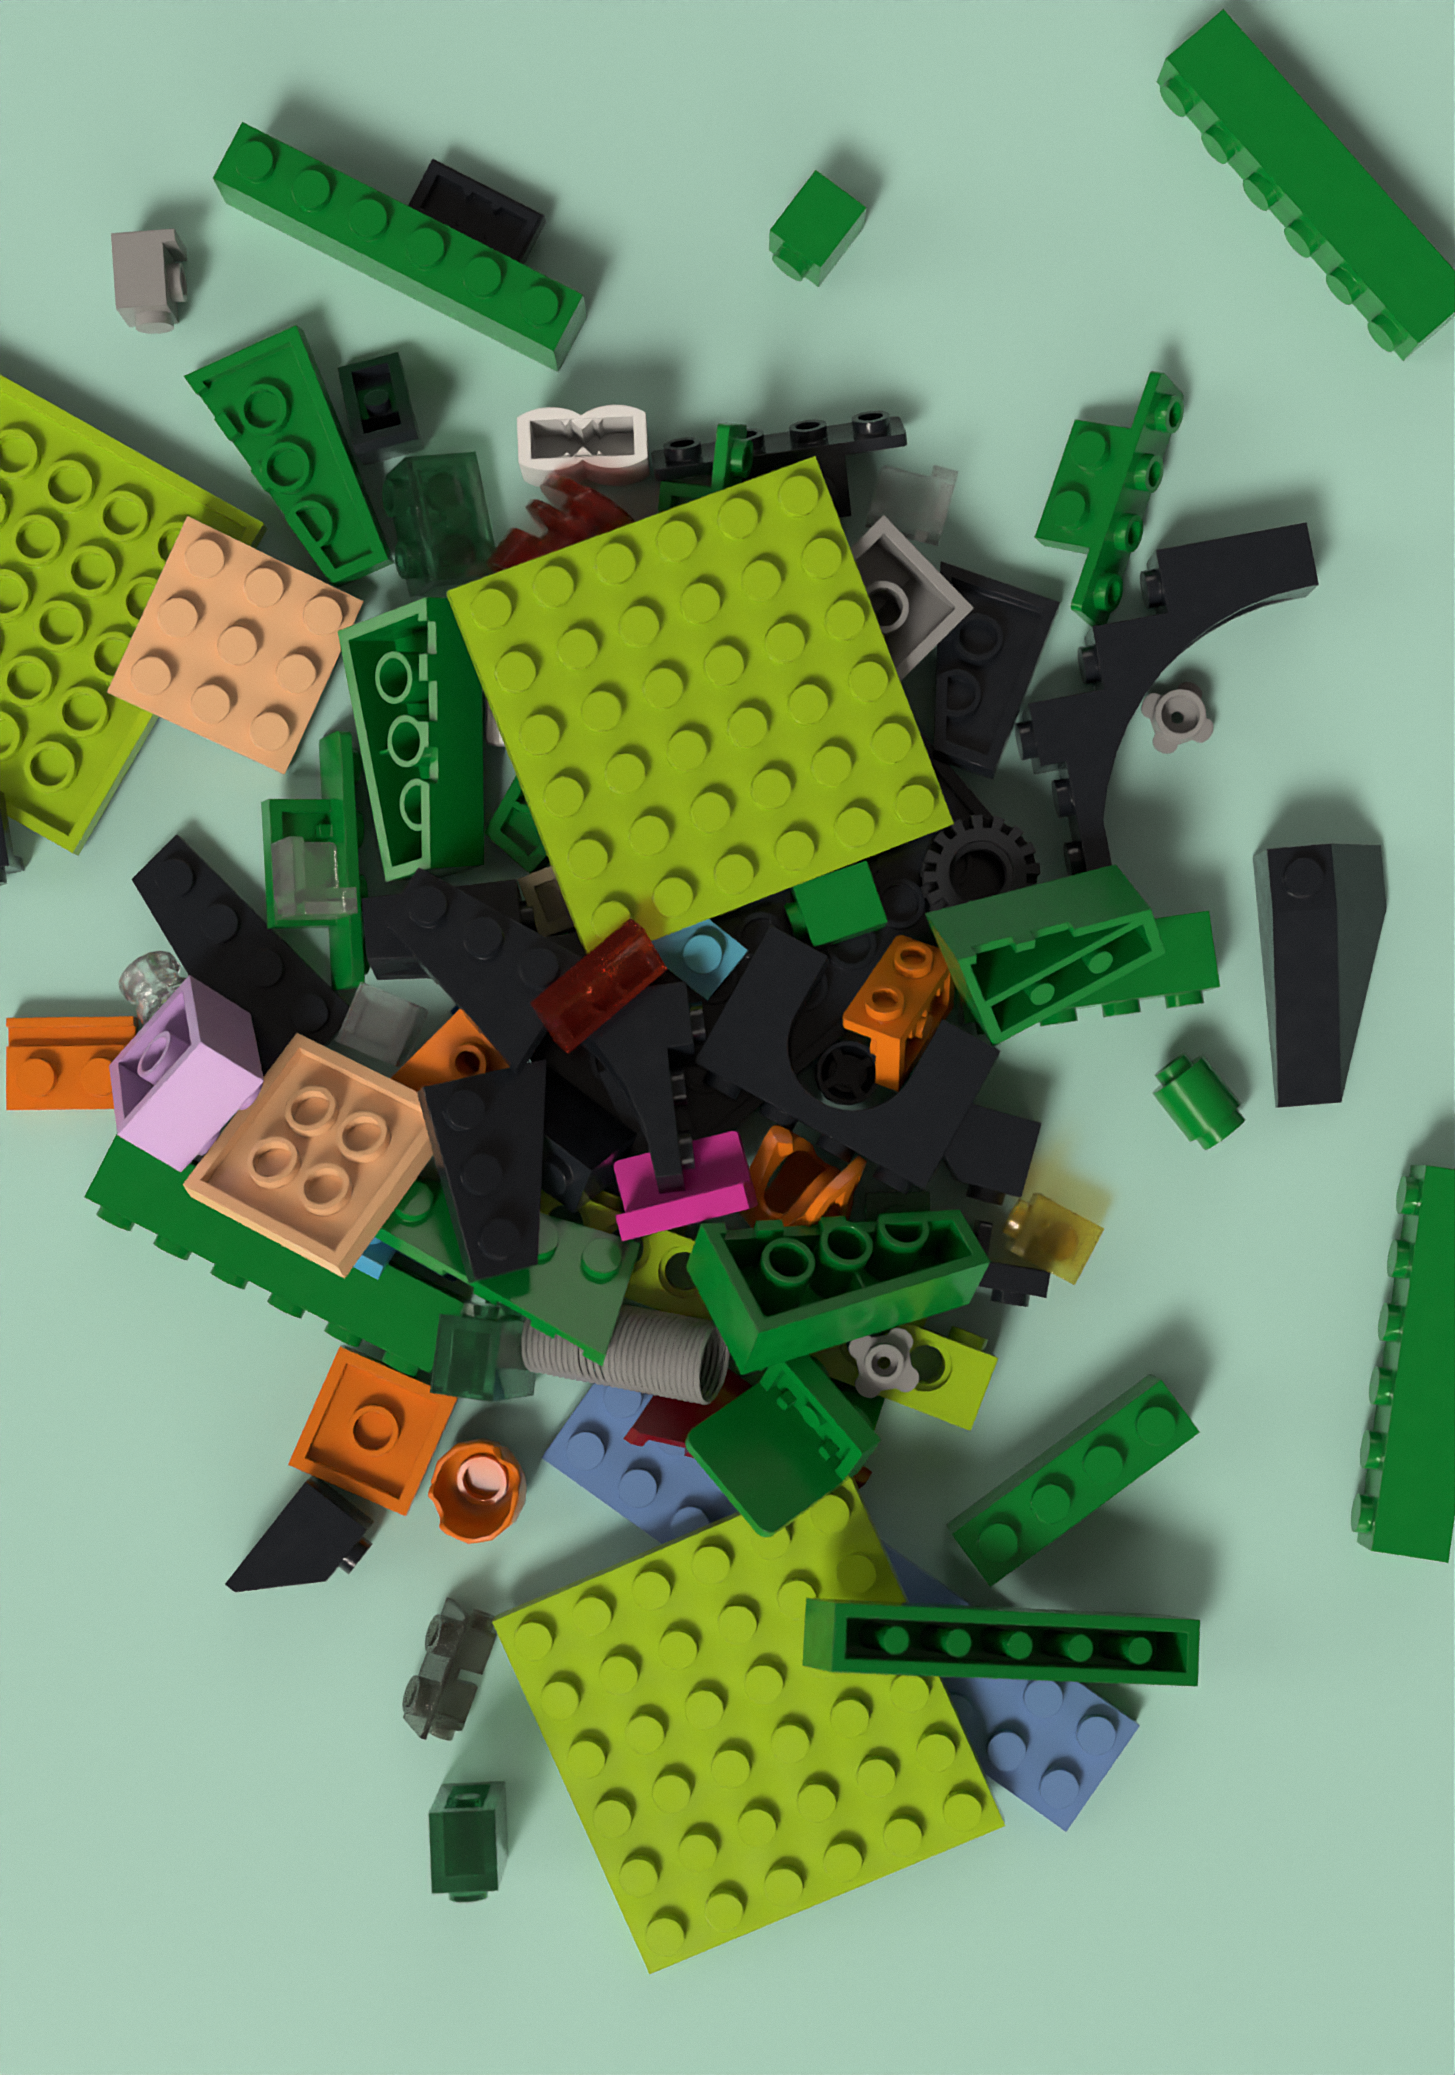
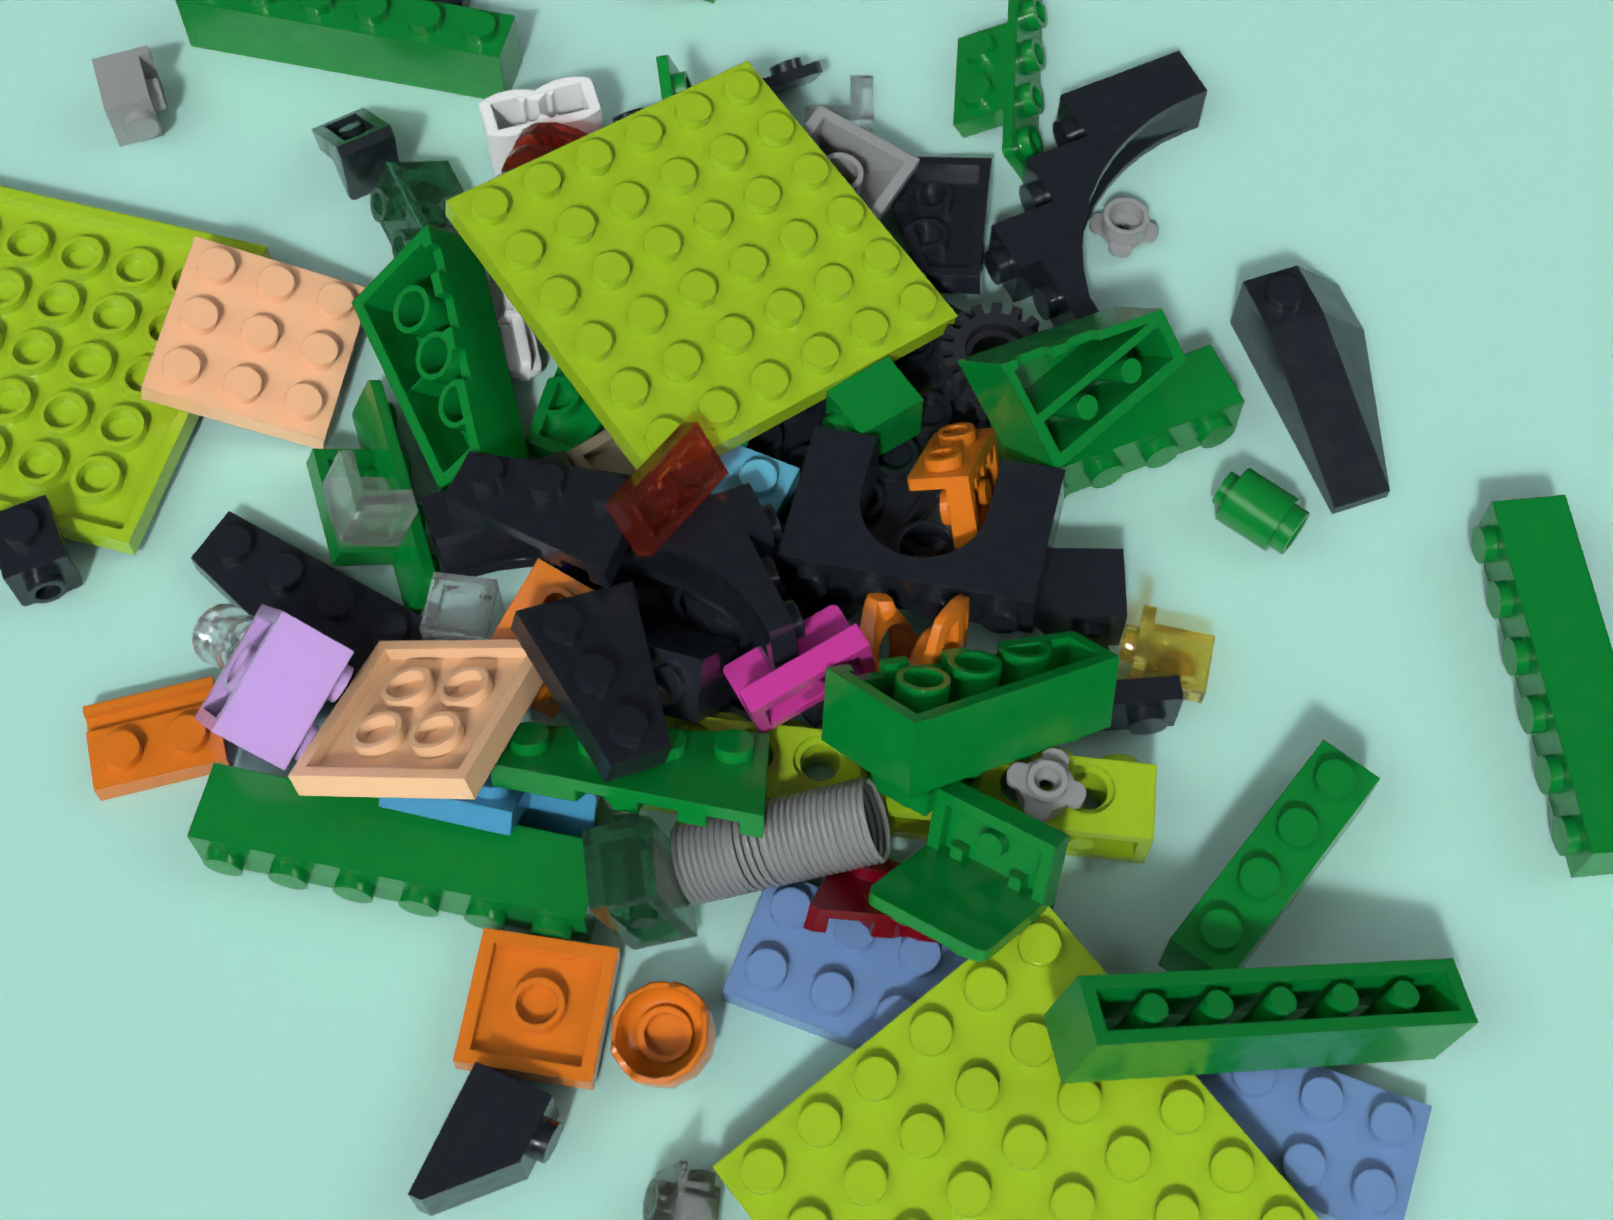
camera: 15 degrees left, 25 degrees down
green wing [184,325,395,588] -> none

